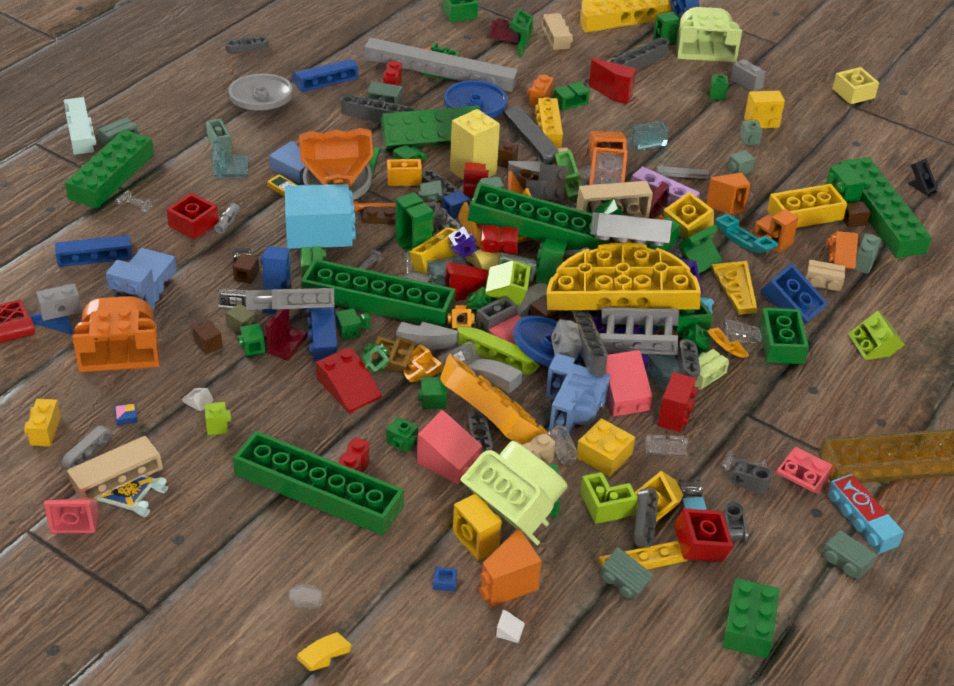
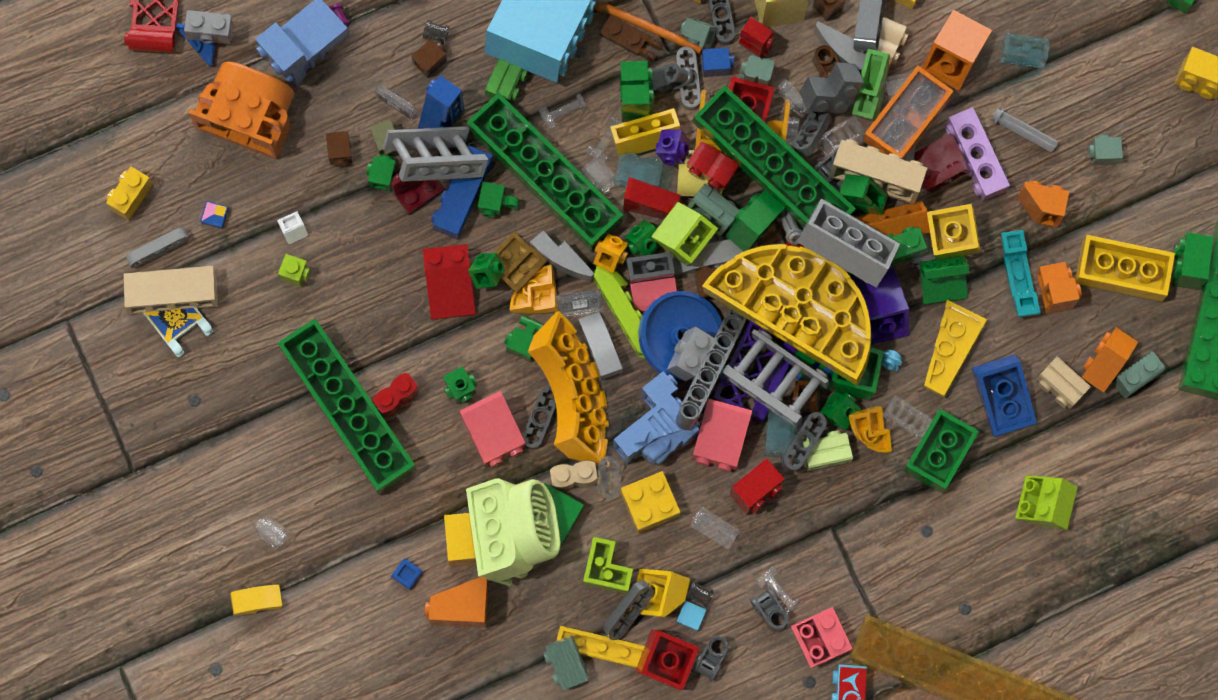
camera: 30 degrees right, 35 degrees up
coral slope [44,498,99,533] -> none
white slope [496,610,525,643] -> none
orange slope [507,171,524,194] -> none
sand green brick [740,120,763,145] -> none
reddish brown brick [843,202,870,228] -> none

